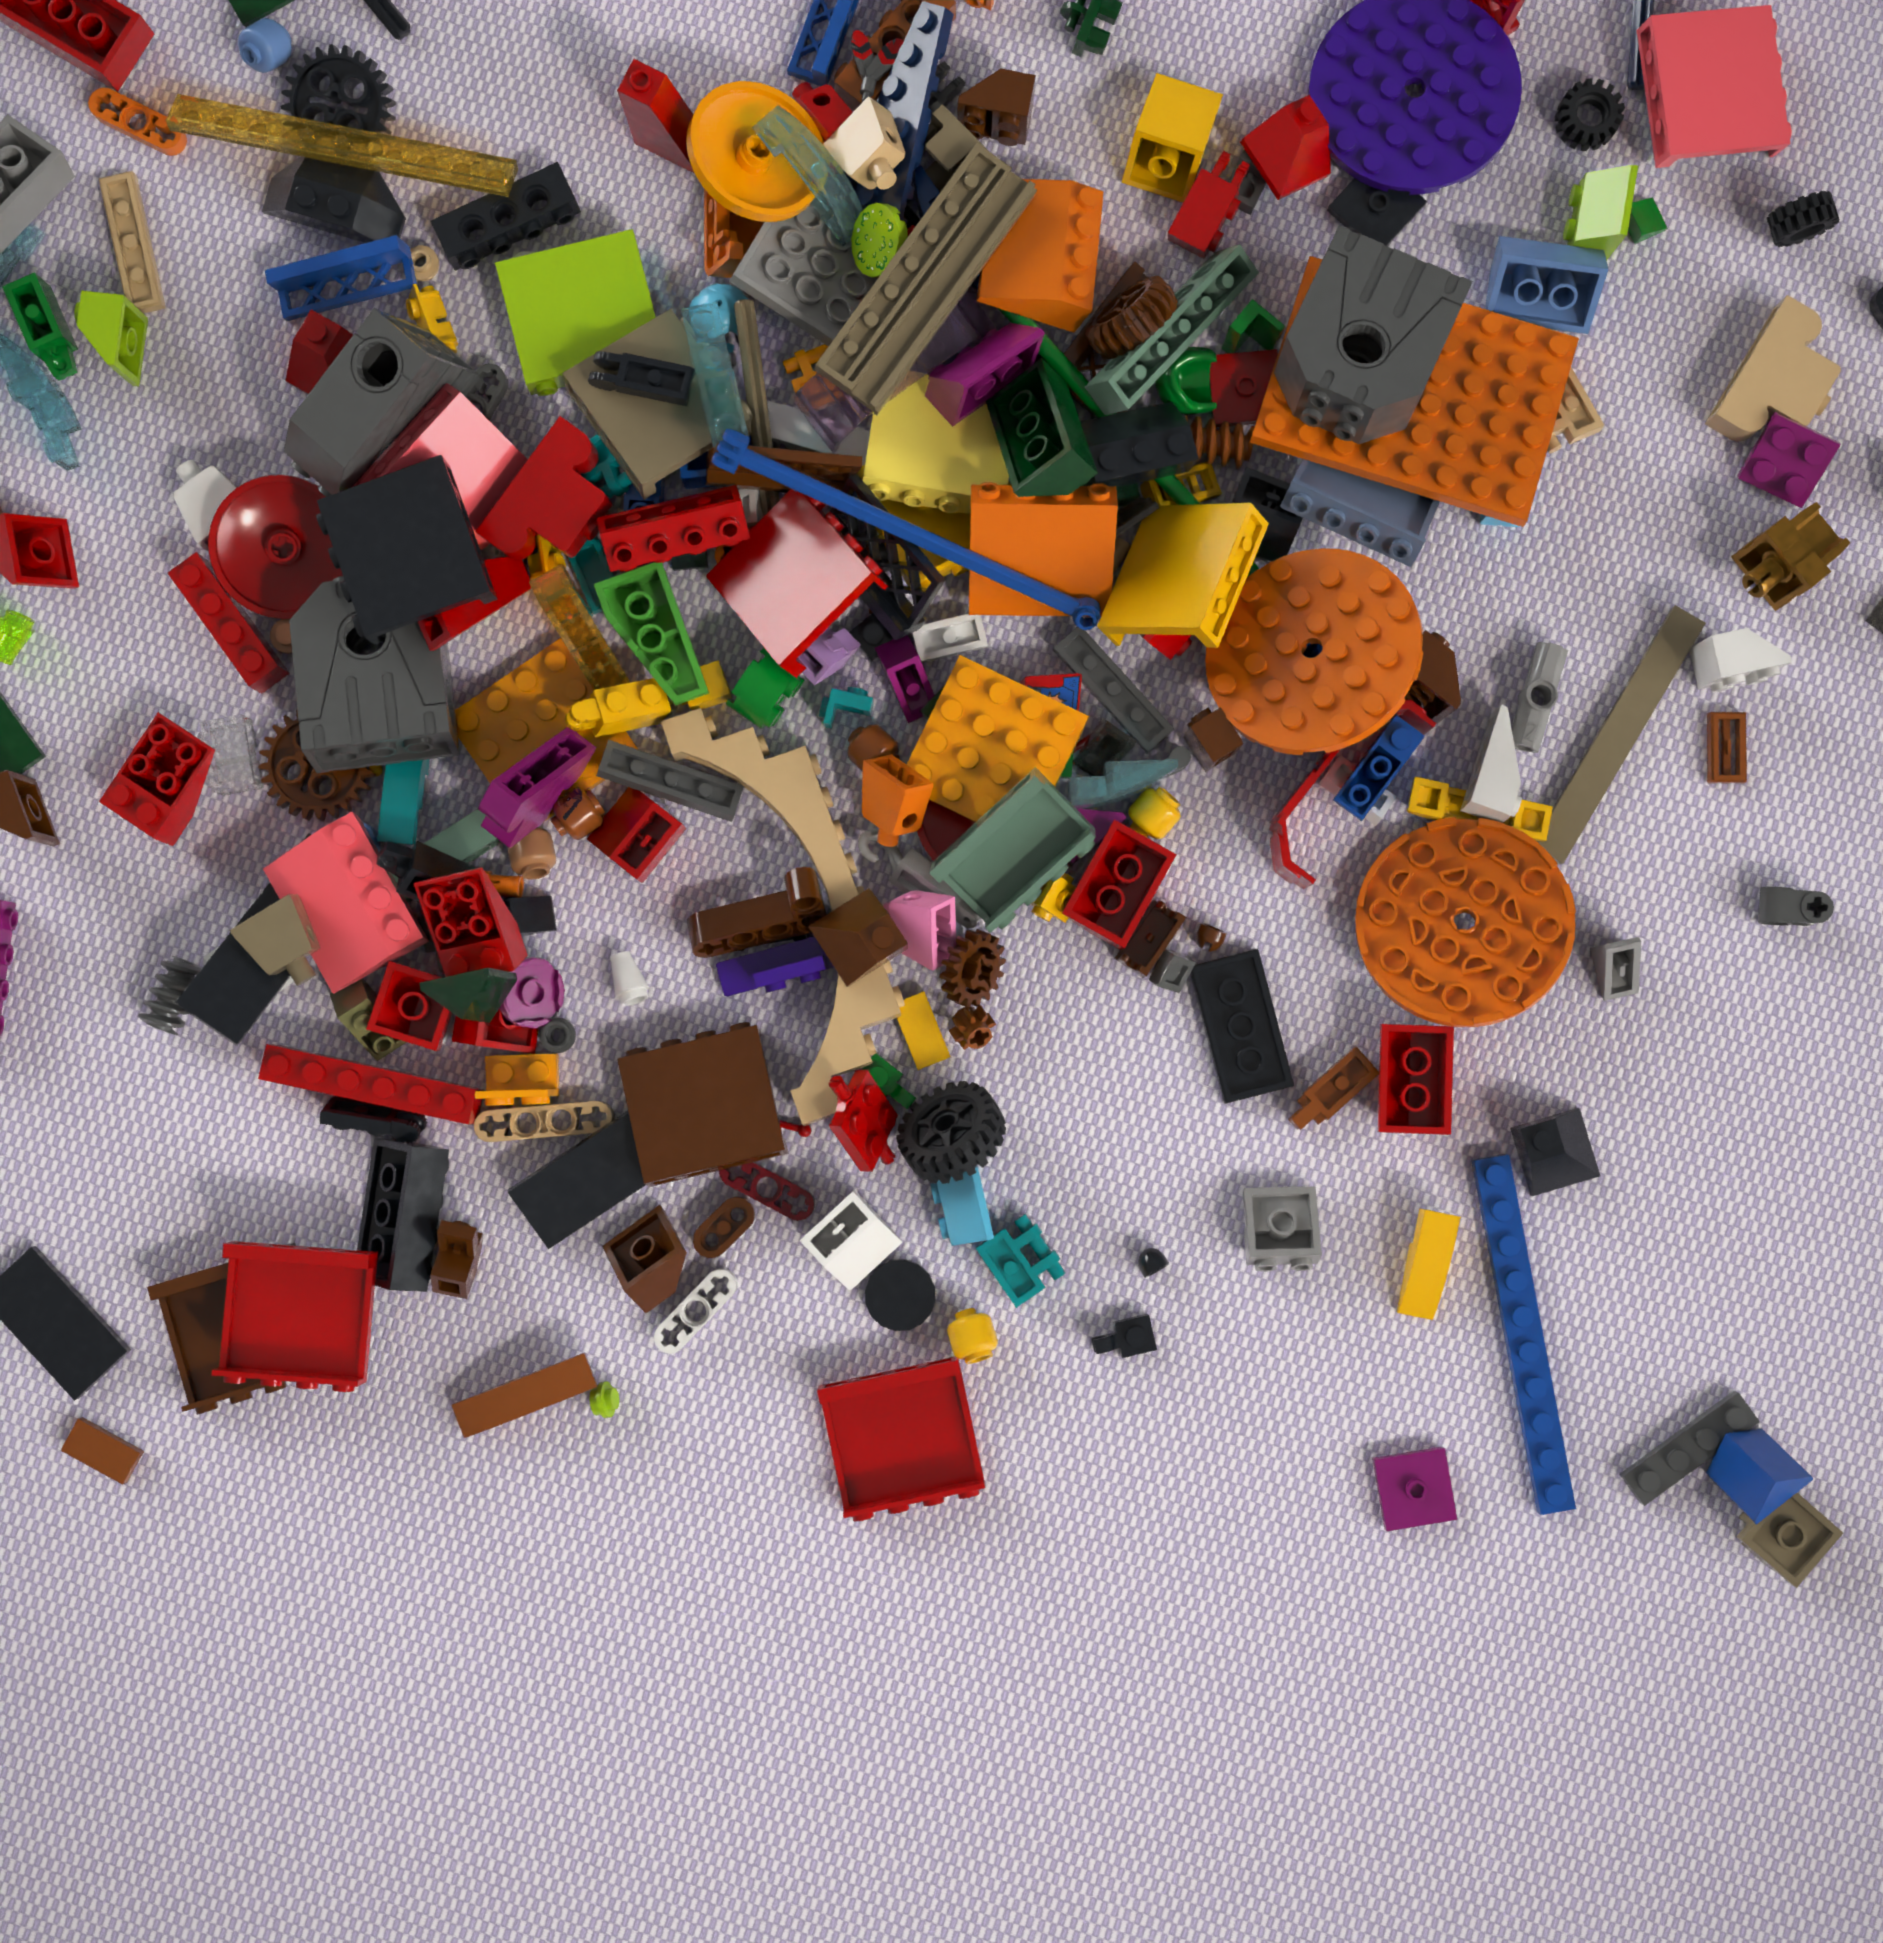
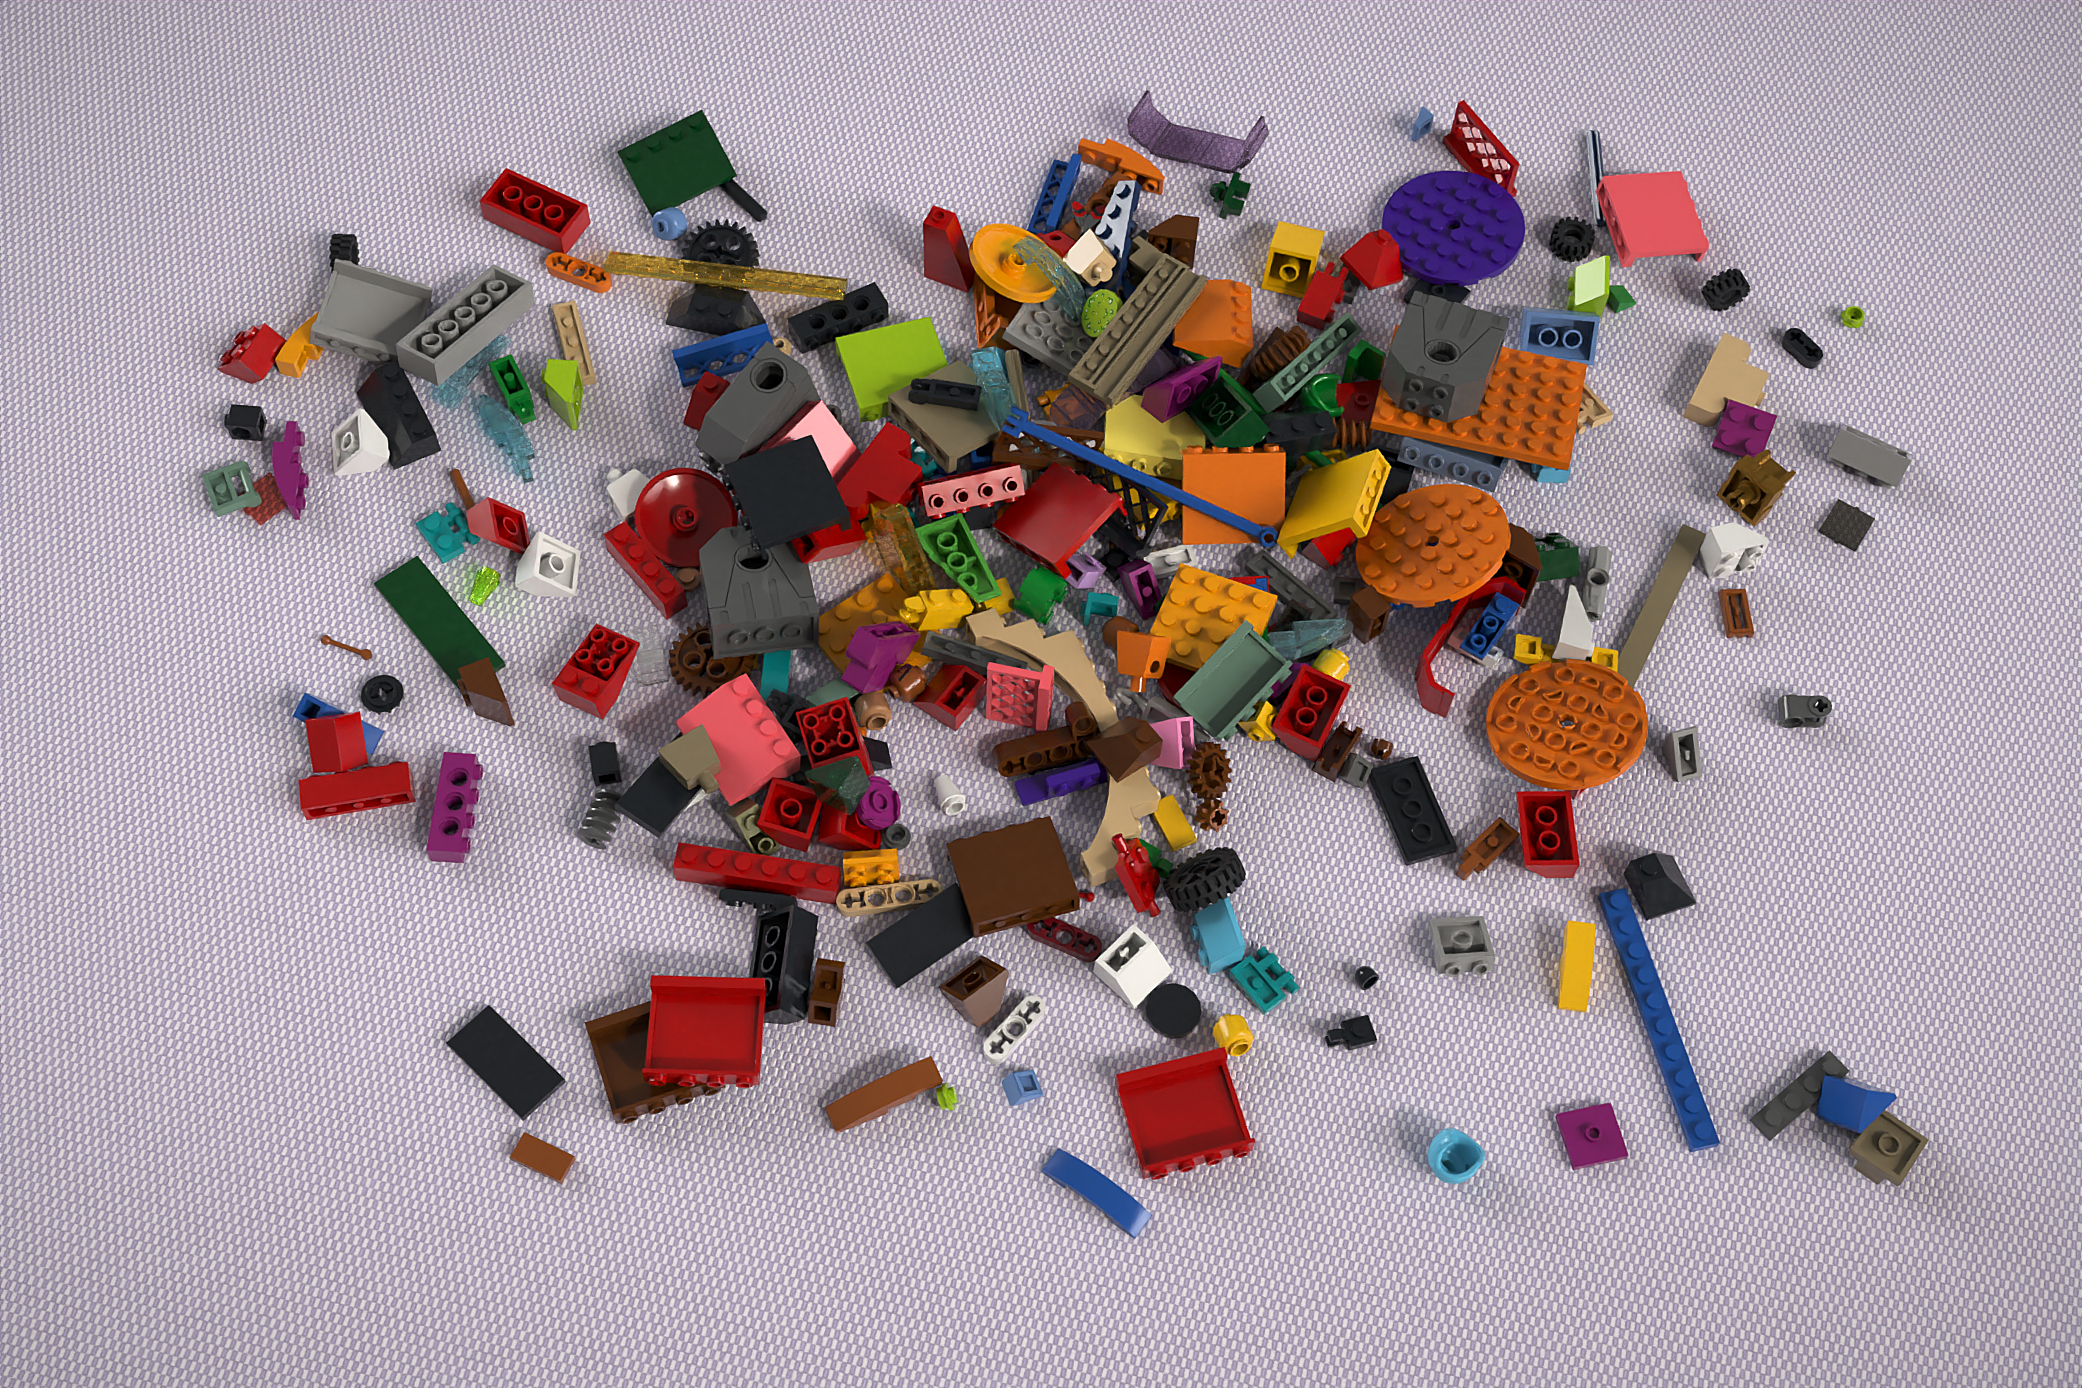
camera: 10 degrees left, 25 degrees down
reddish brown plate [693,1197,756,1258] -> none
none -> white slope [515,531,581,597]
none -> black brick [588,741,622,786]
none -> coral fence [986,662,1055,734]
none -> medium blue slope [1002,1069,1044,1106]
none -> blue slope [1041,1148,1152,1239]
none -> dark grey plate [1333,577,1361,605]
none -> medium azure piece [1428,1127,1486,1184]
none -> dark green slope [1533,532,1579,582]

